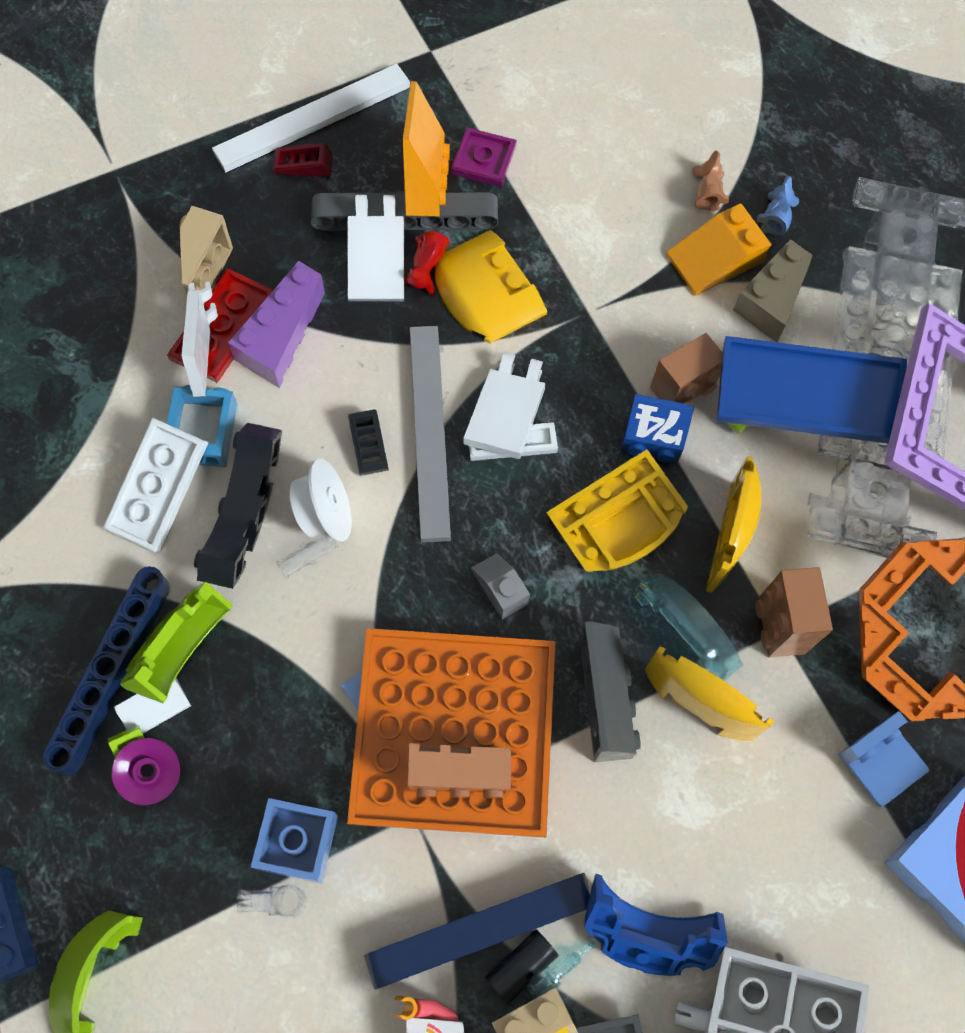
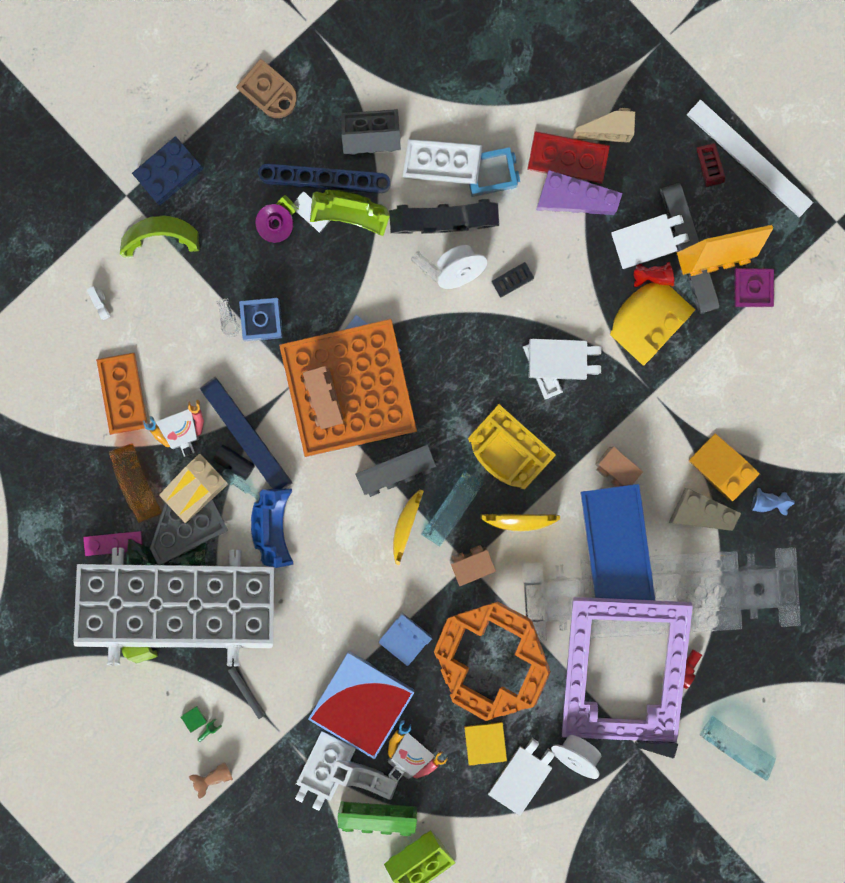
camera: 75 degrees right, 20 degrees up
white tile [182,282,218,397] -> none
light grey tile [410,326,451,543] -> none
light grey slope [471,553,530,620] -> none
blue slope [621,394,694,463] -> none
nougat animal [692,150,729,211] -> none
none -> dark grey slope [341,109,401,154]

